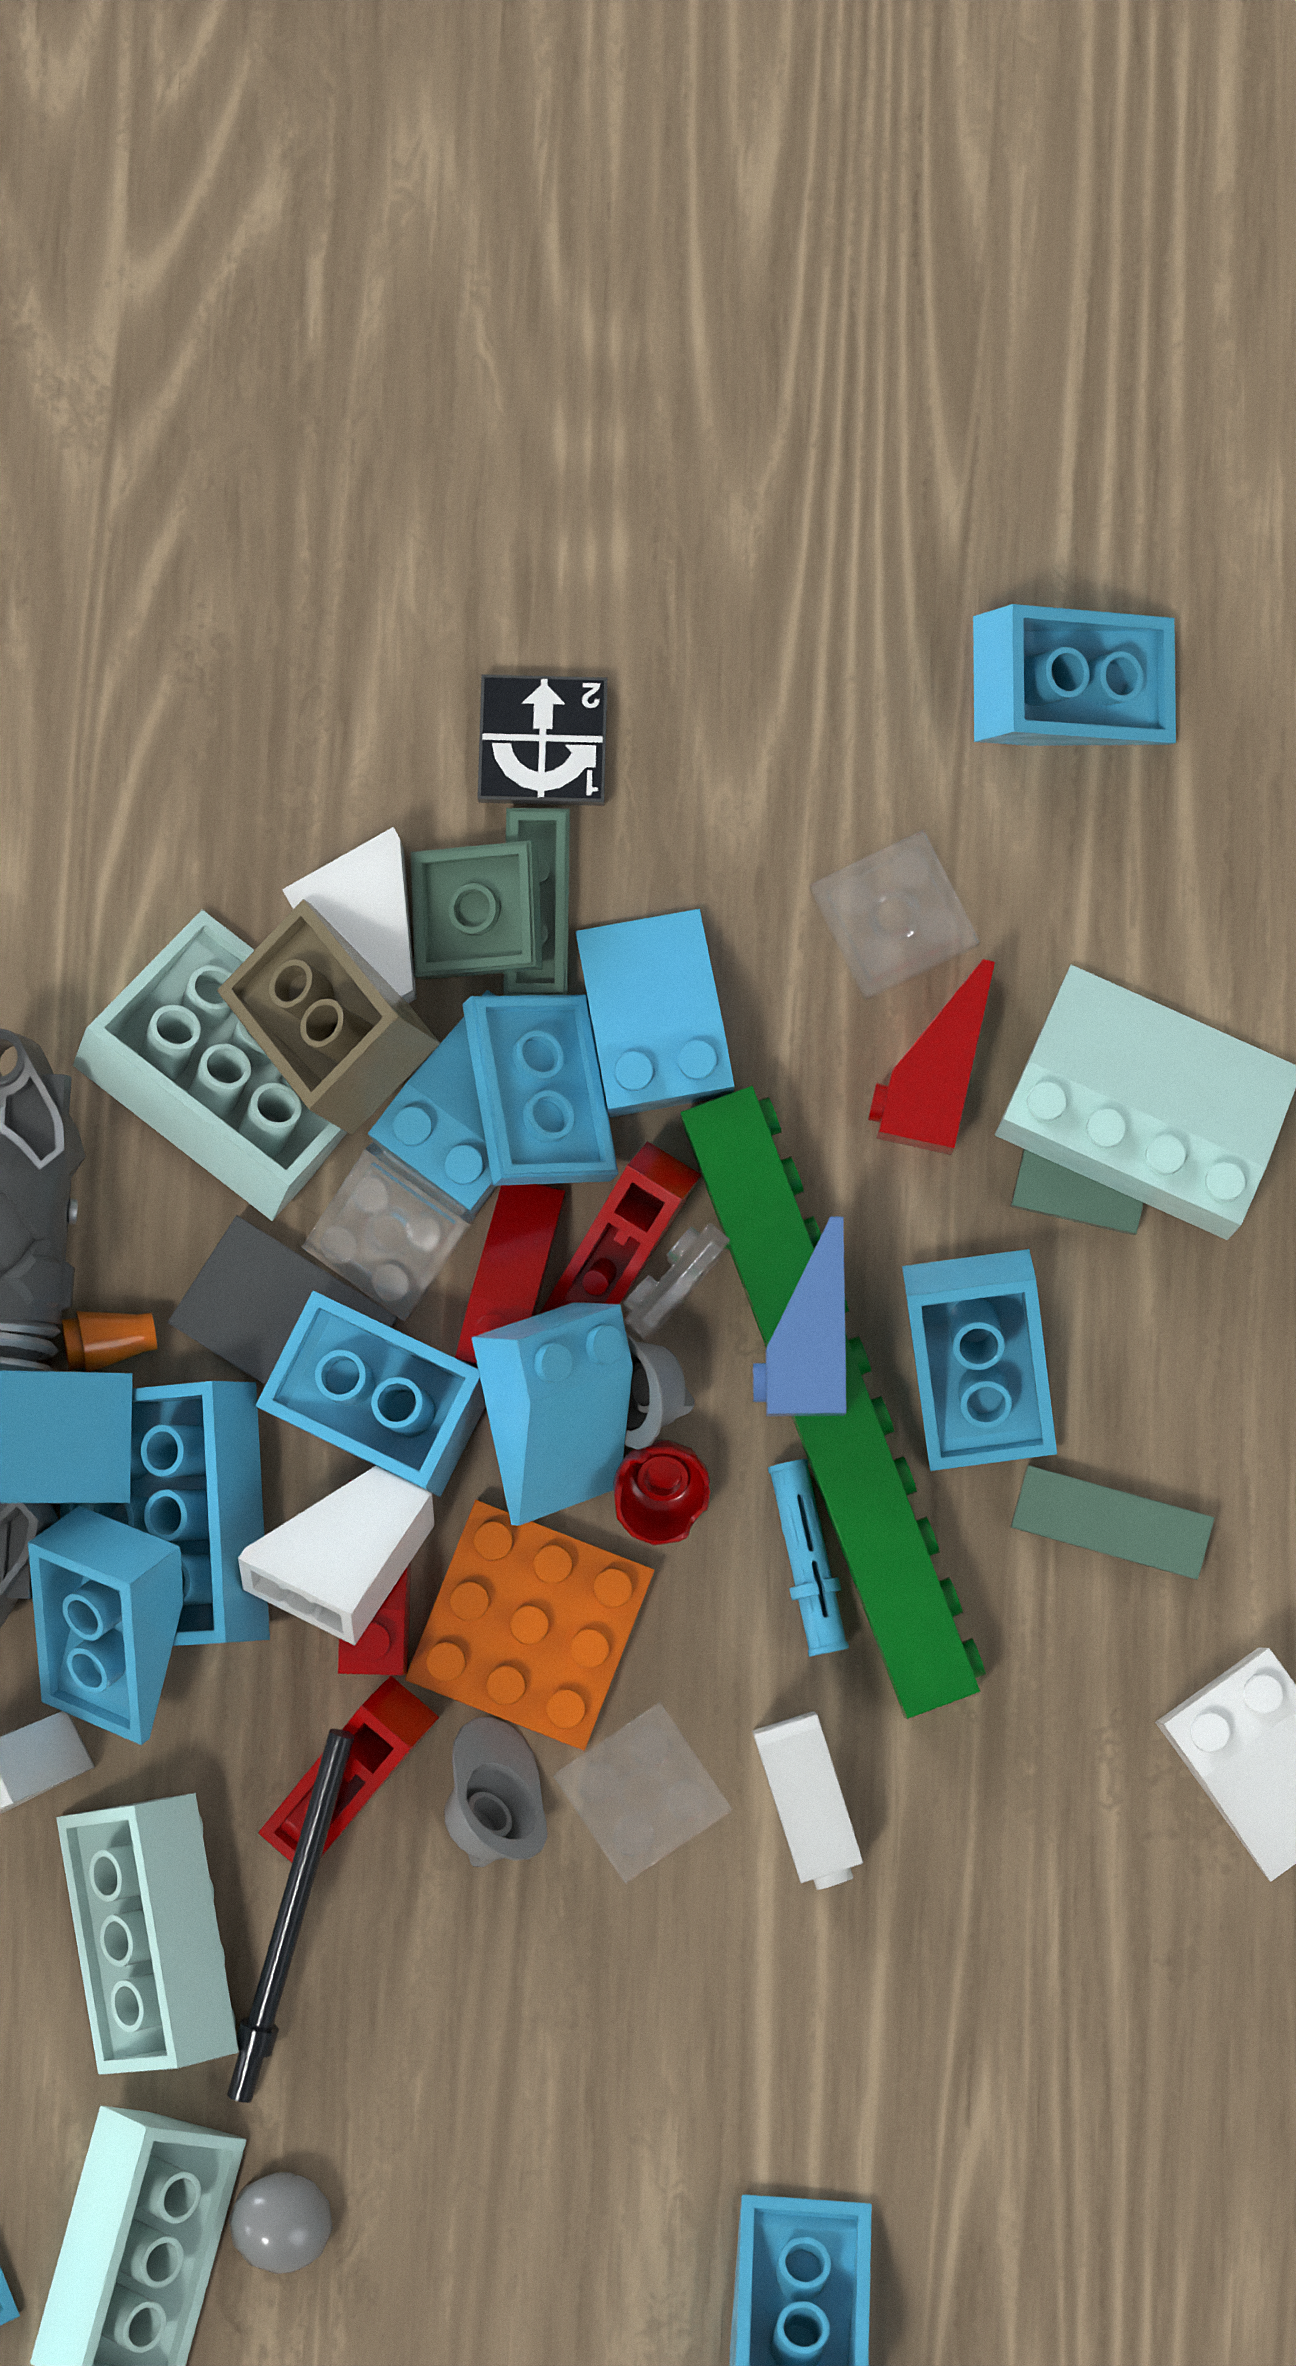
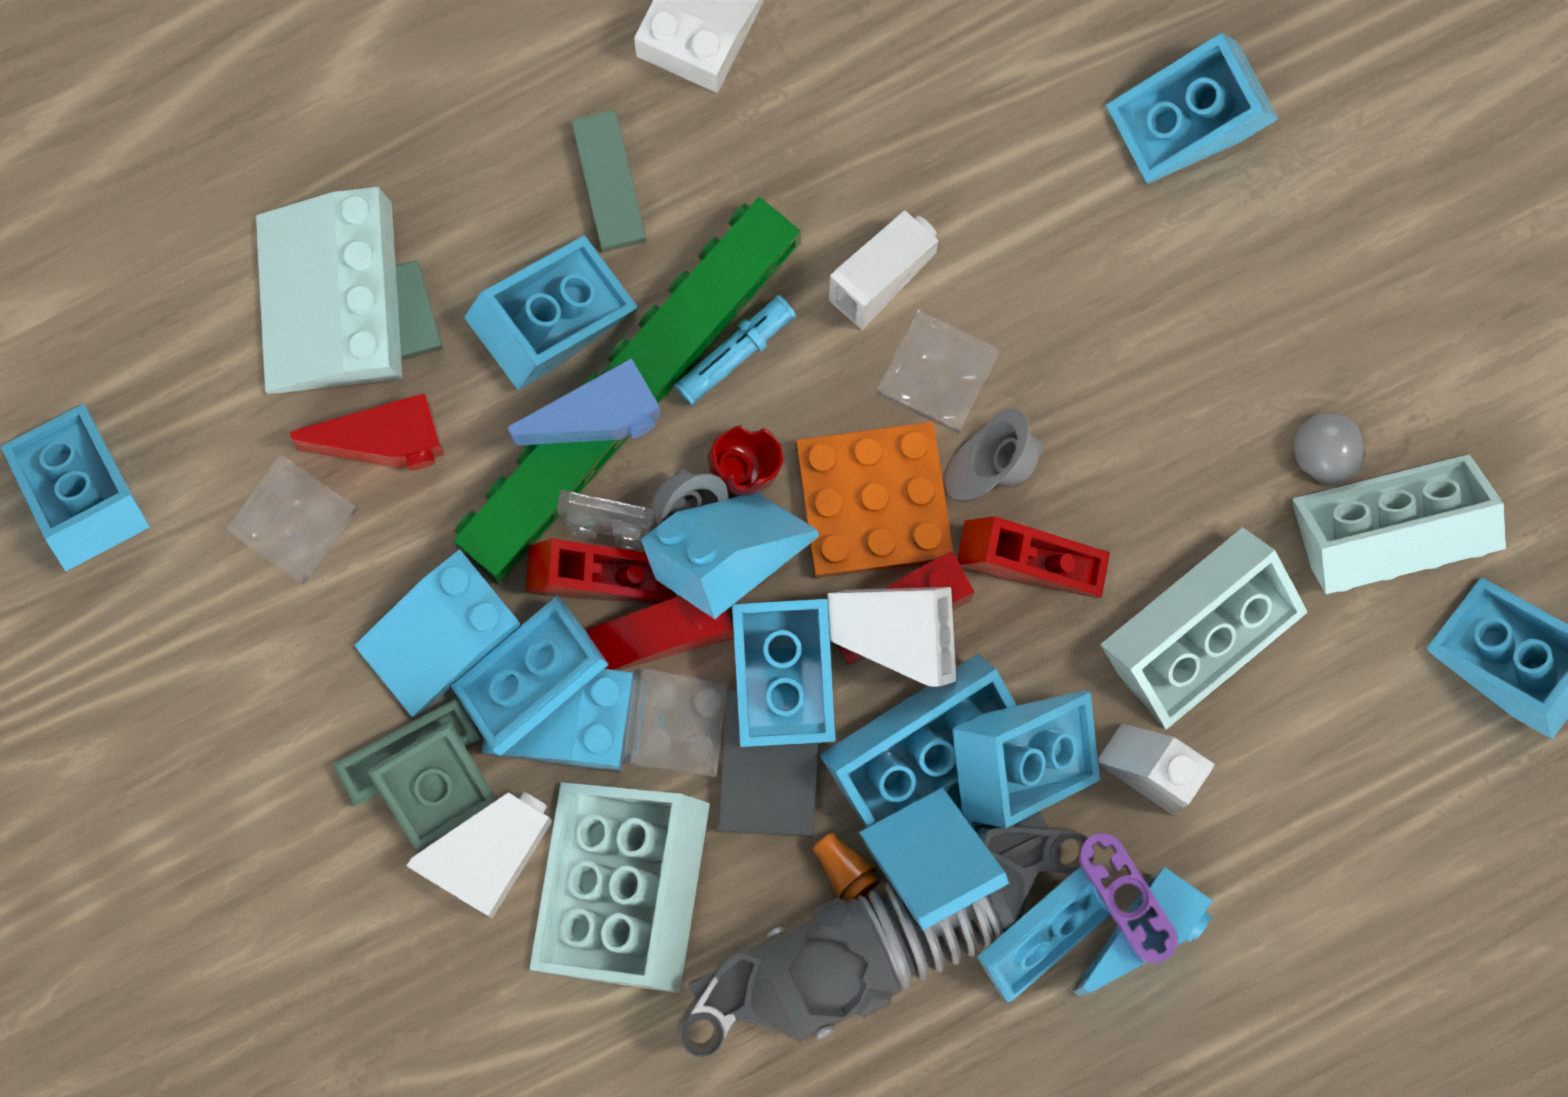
camera: 125 degrees left, 5 degrees down
dark tan slope [217,899,440,1135] -> none
black bar [227,1729,355,2103] -> none
tile [478,674,608,806] -> none

